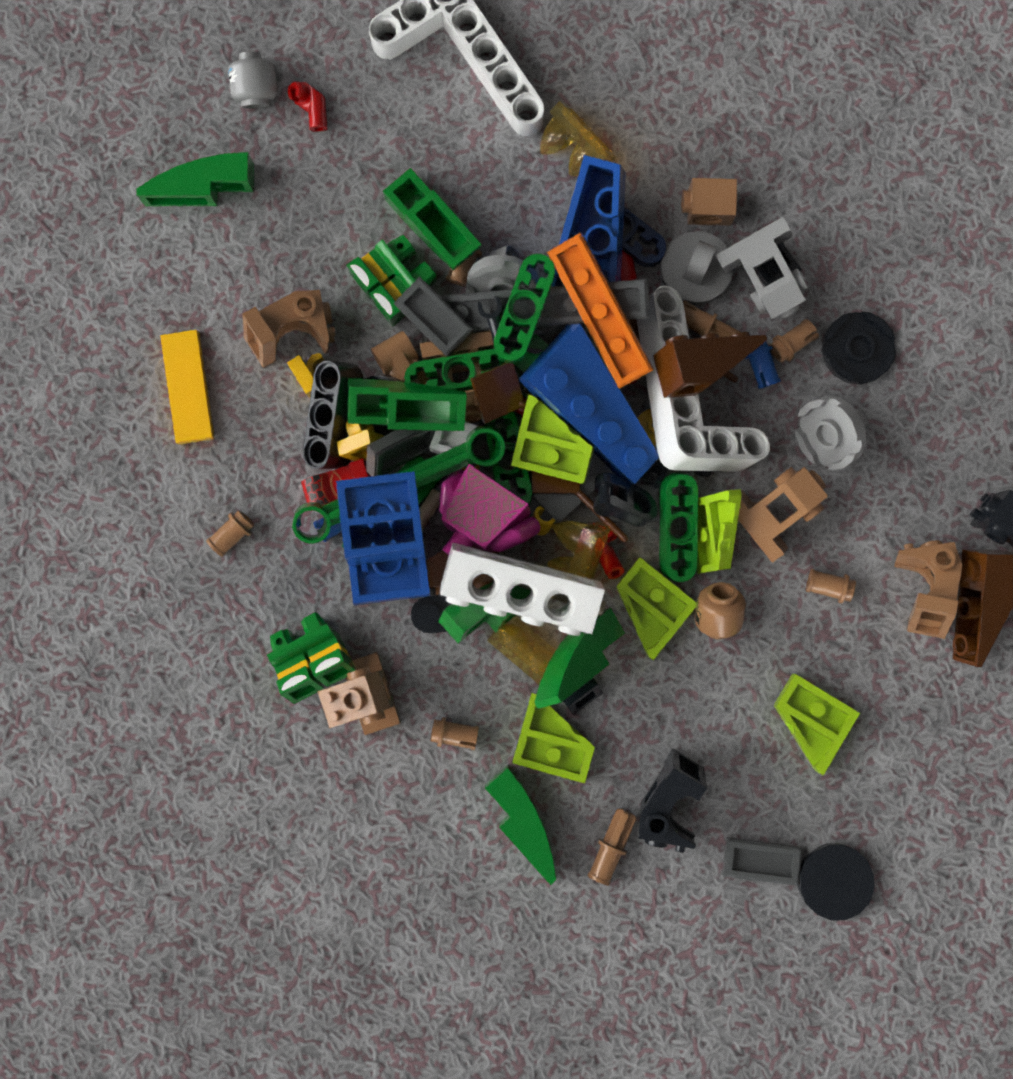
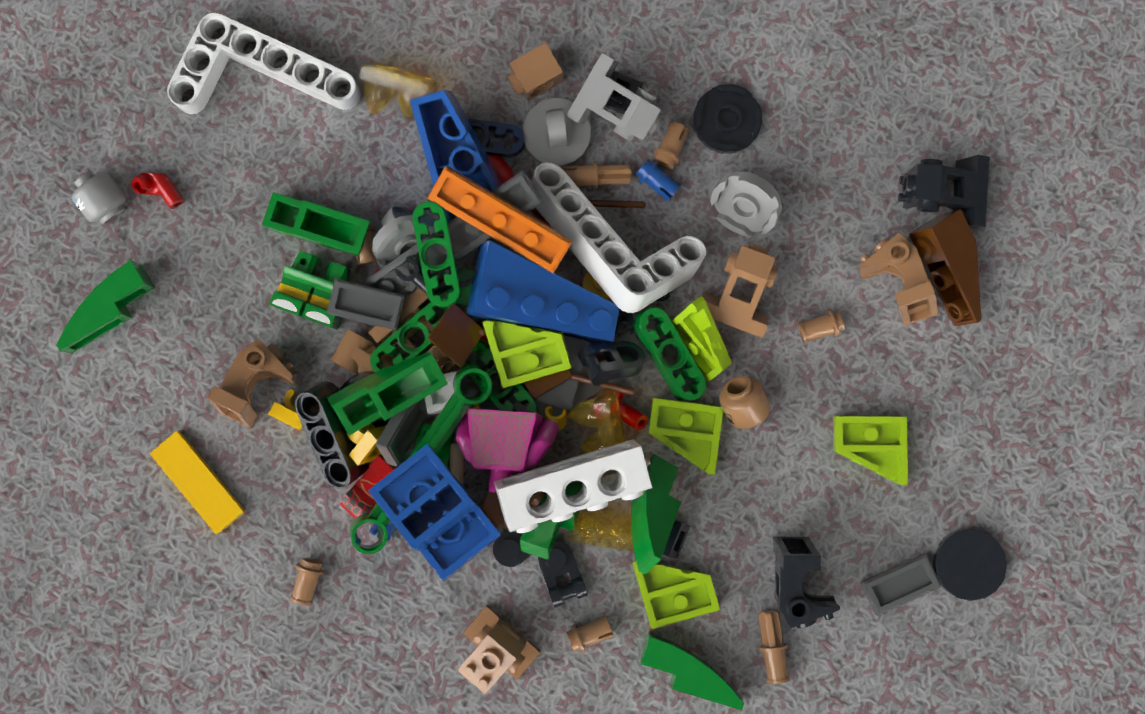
camera: 25 degrees left, 0 degrees up
green hips [267,612,356,704] -> none
reddish brown slope [653,332,767,398] -> none
none -> black plate [538,540,588,608]

